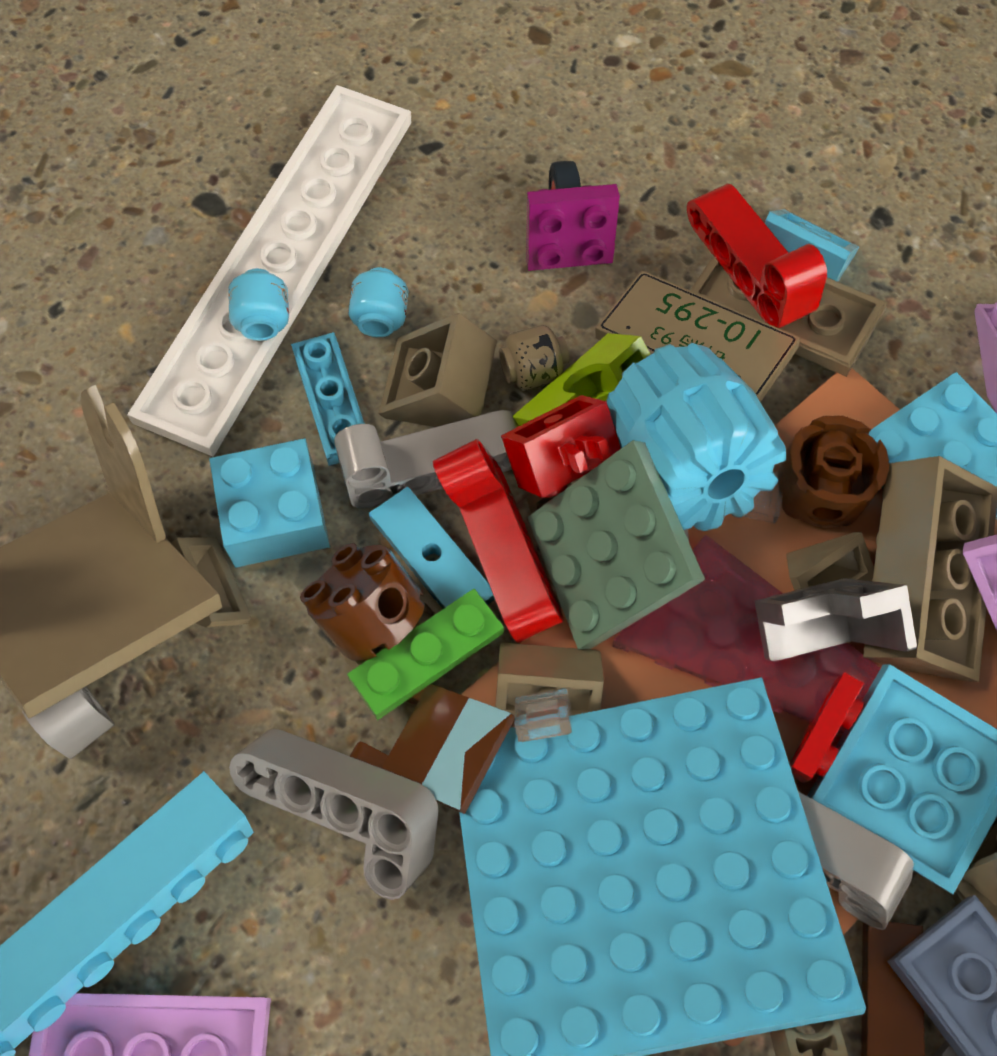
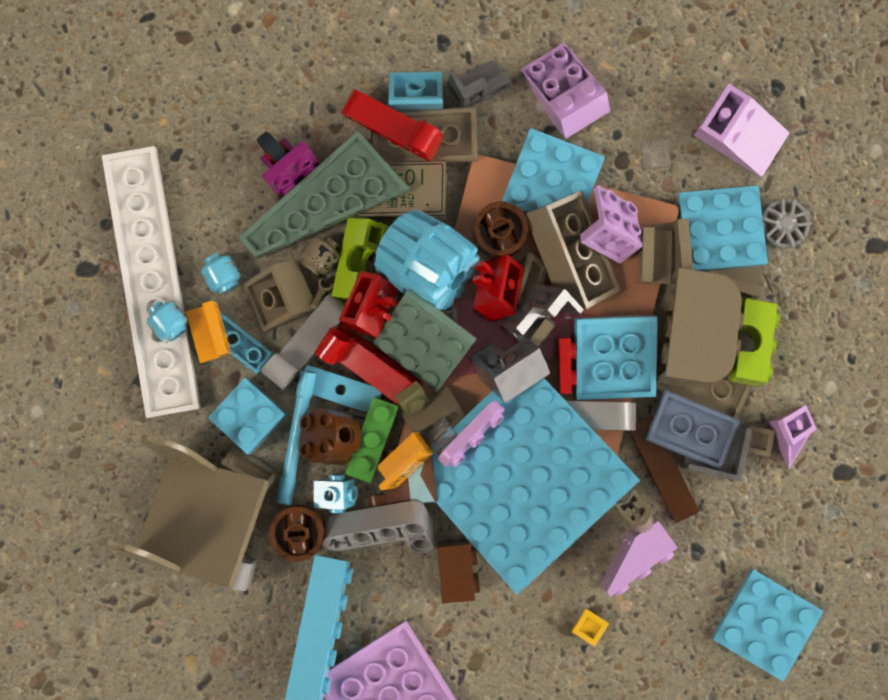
camera: 35 degrees left, 20 degrees up
none -> light orange panel [186,300,232,363]
none -> sand green wing [238,130,411,259]
none -> reddish brown brick [269,504,325,562]
none -> medium azure piece [276,370,316,505]
none -> dark tan hand [310,278,334,309]
none -> medium azure brick [314,473,358,513]
none -> light orange panel [377,432,434,491]
none -> olive plate [395,381,429,418]
none -> reddish brown brick [437,539,480,604]
none -> lavender plate [438,400,504,468]
none -> flat silver panel [449,60,511,108]
none -> flat silver panel [469,338,550,403]
none -> red brick [472,254,524,321]
none -> dark tan tile [530,317,557,346]

